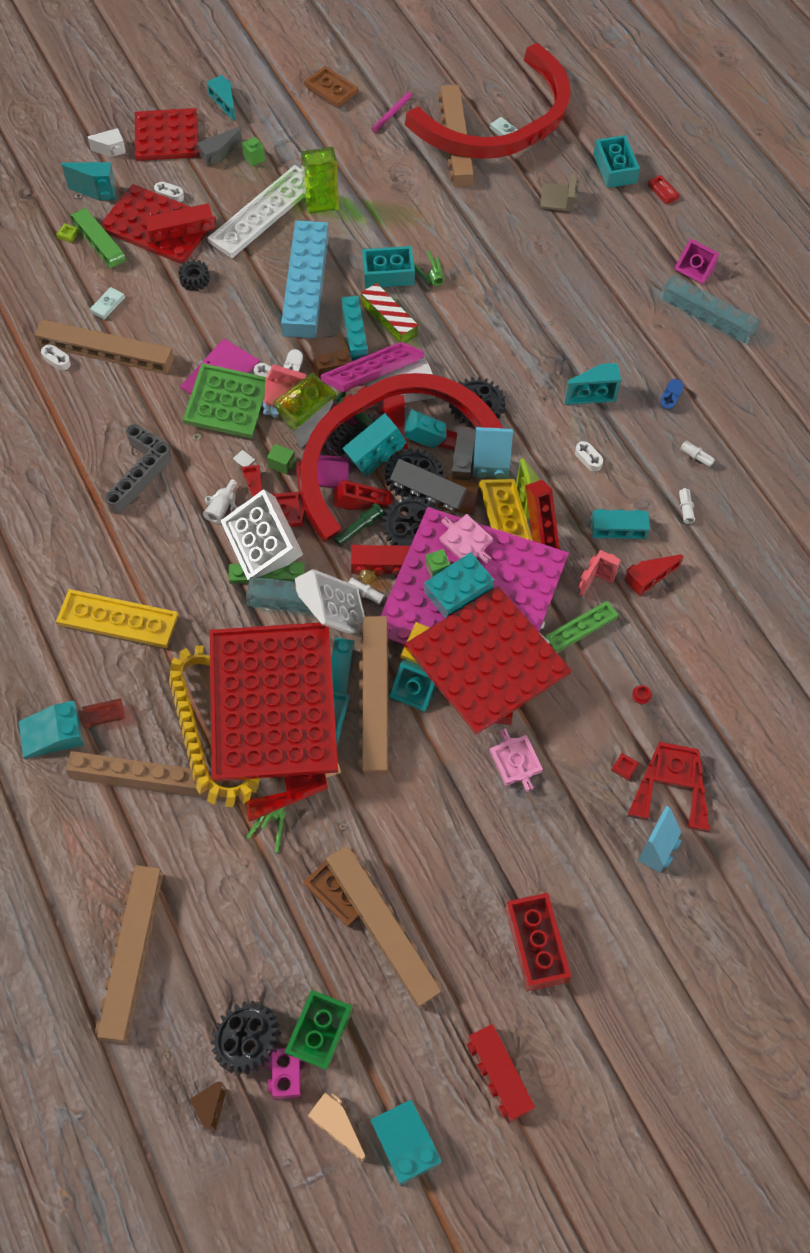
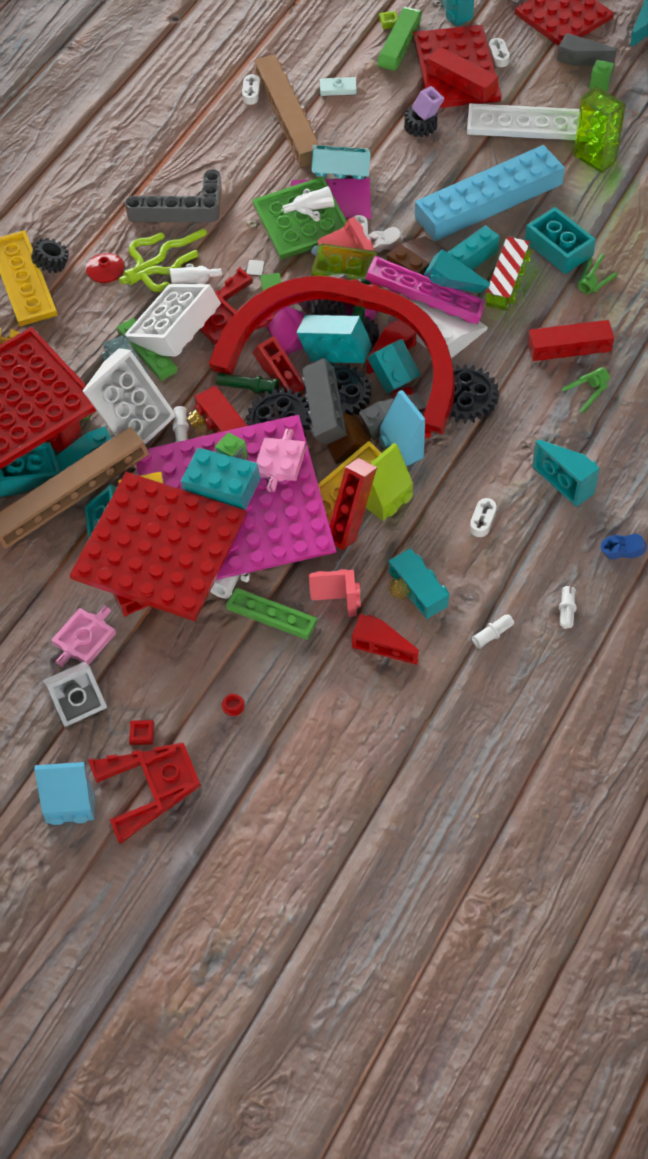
camera: 60 degrees right, 5 degrees down
none -> black tyre [31,238,69,273]
none -> light grey slope [42,661,107,727]
none -> red dish [86,253,125,283]
none -> lime plant [119,229,207,292]
none -> white piece [282,186,334,221]
none -> brick [311,145,371,179]
none -> clear yellow plate [389,579,409,600]
none -> lavender brick [412,86,444,120]
none -> teal slope [424,249,491,293]
none -> red brick [527,320,614,361]
none -> bright green plant [562,367,610,413]

